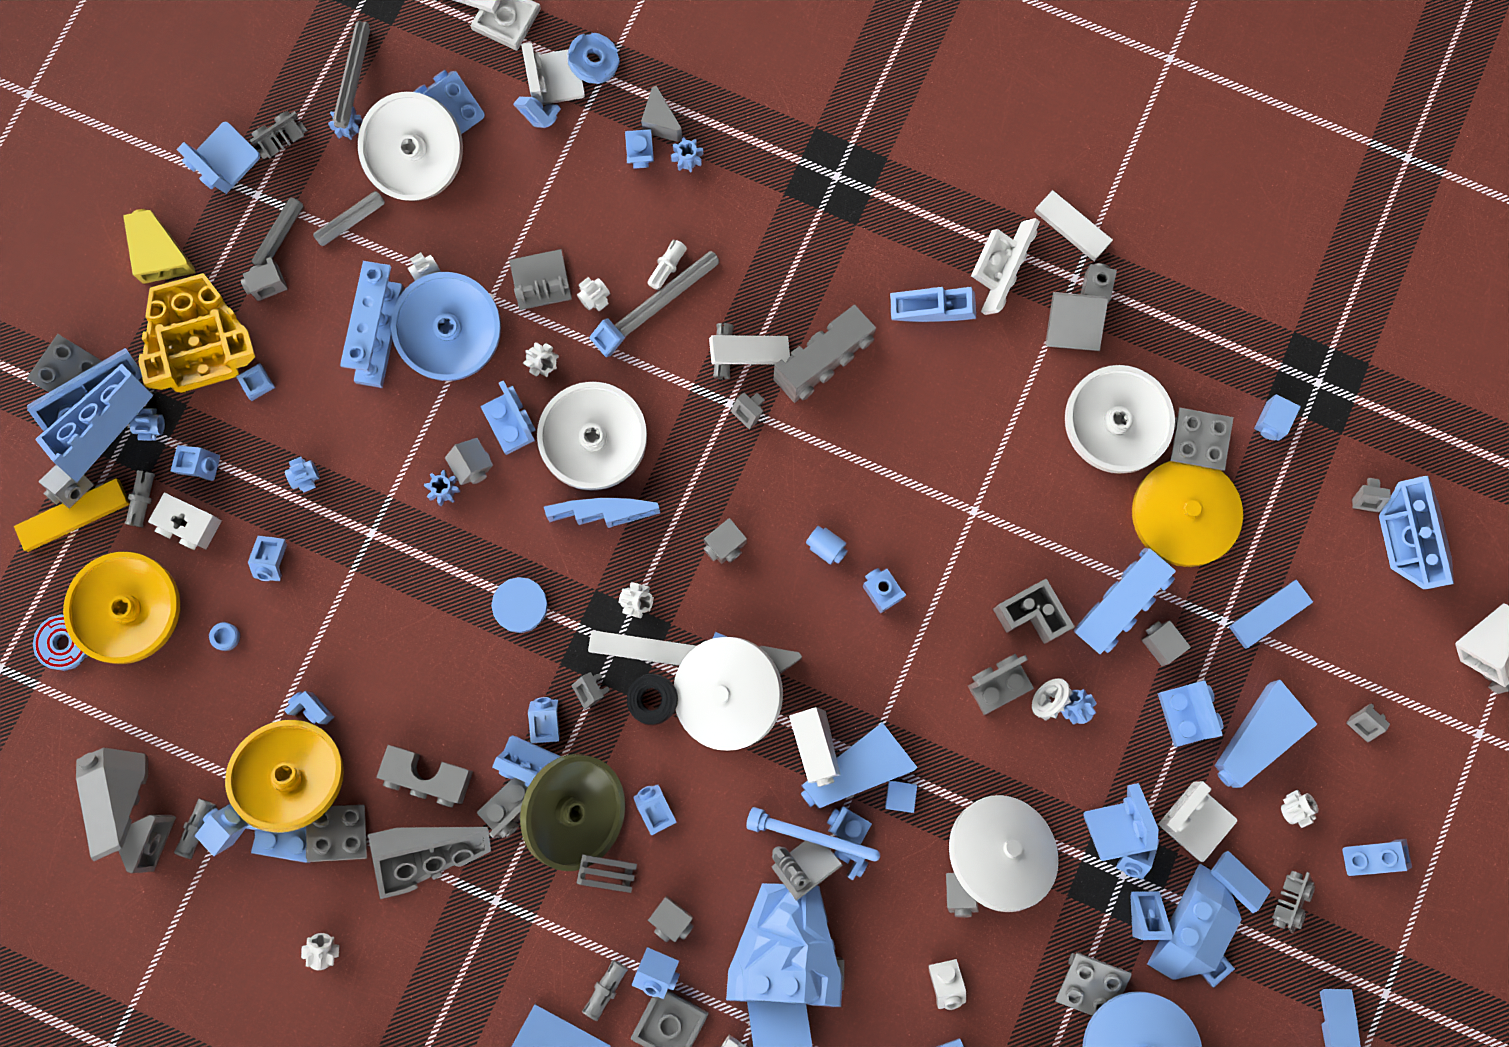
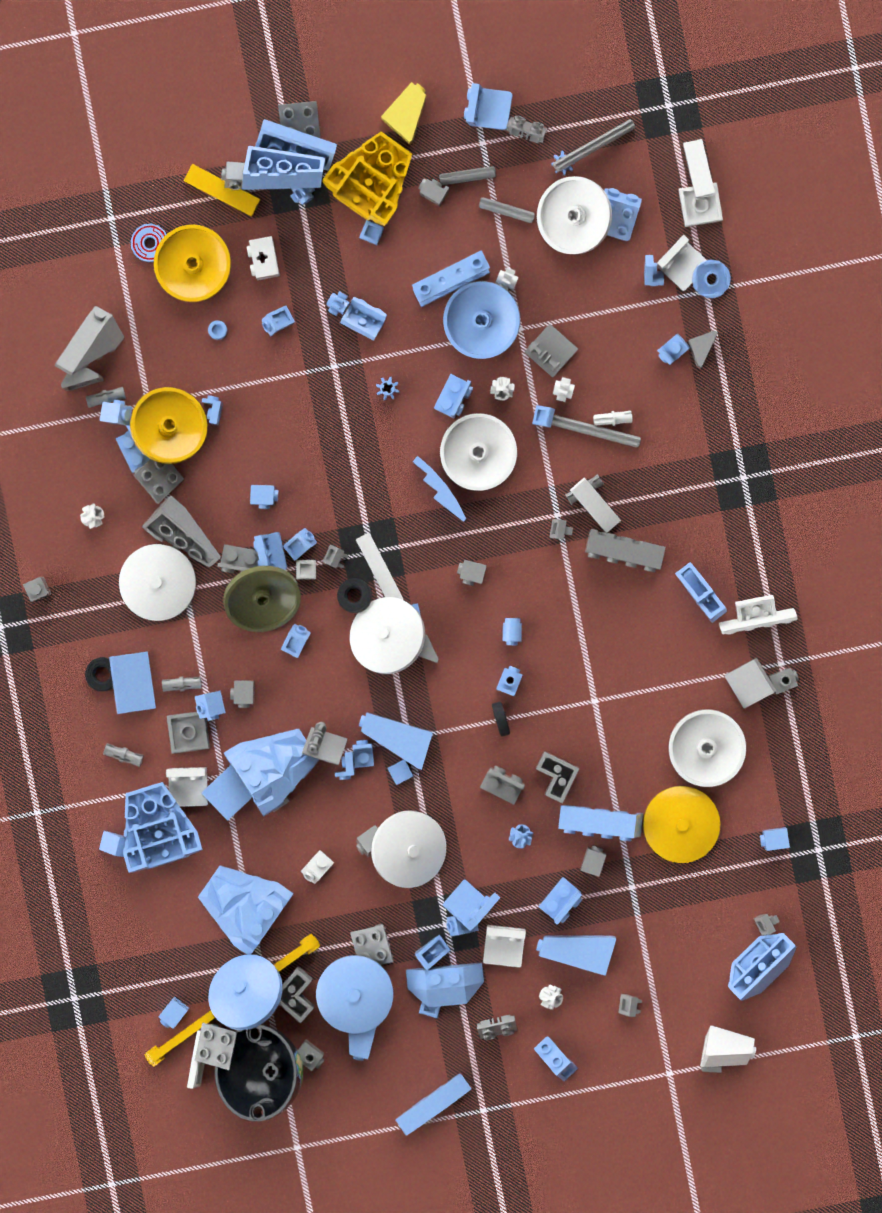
camera: 60 degrees right, 10 degrees up
light grey pin [125,470,155,528] -> none
light blue bracket [170,445,220,481] -> none
light grey arch [376,745,473,808] -> none
light grey brick [445,438,493,485] -> none
light blue tile [491,577,548,633] -> none
light grey tile [577,854,637,893] -> none
white gear [619,582,654,618] -> none
light blue gear [671,137,703,172] -> none
light blue piece [747,807,880,861] -> none
white slope [789,707,840,787] -> none
white gear [1032,679,1073,721] -> none
white tile [1034,190,1113,262] -> none
light grey hinge [1170,408,1234,471] -> none
light blue tile [1210,851,1271,913] -> none
light blue tile [1228,580,1313,649] -> none
none -> white dish [119,544,196,621]
none -> light blue brick [250,485,279,509]
none -> white tile [296,560,316,579]
none -> light blue bracket [340,297,387,341]
none -> black tyre [492,702,510,737]

